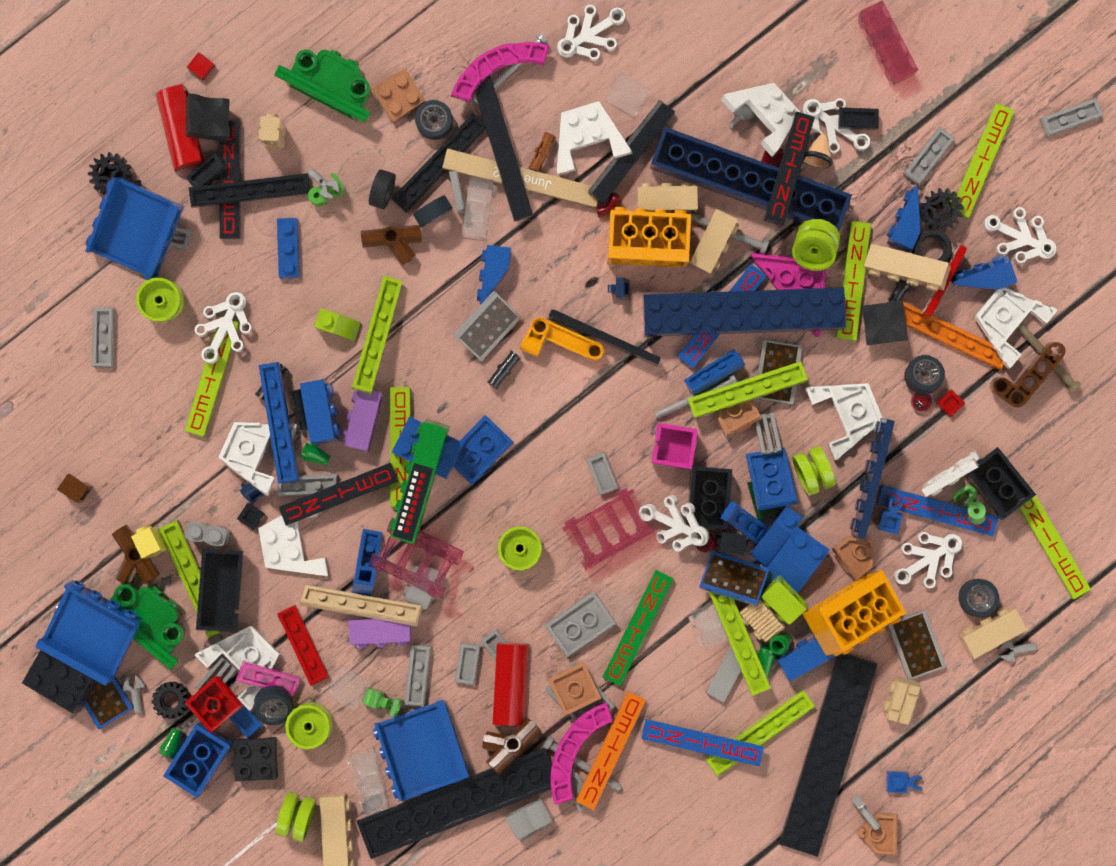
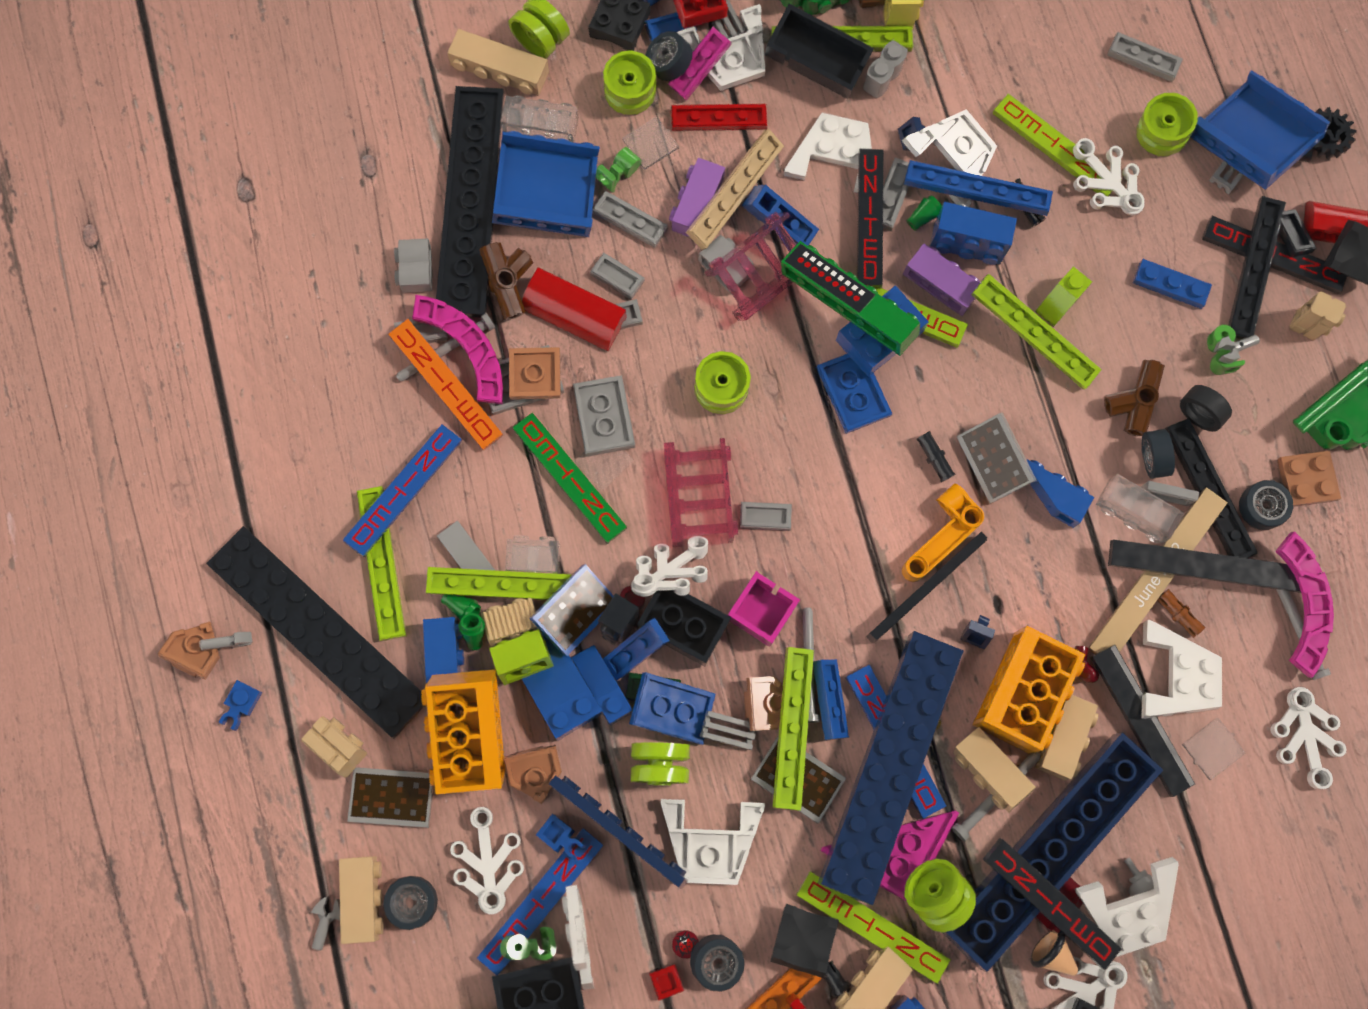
camera: 110 degrees right, 10 degrees down
black tile [237,502,265,530] -> none

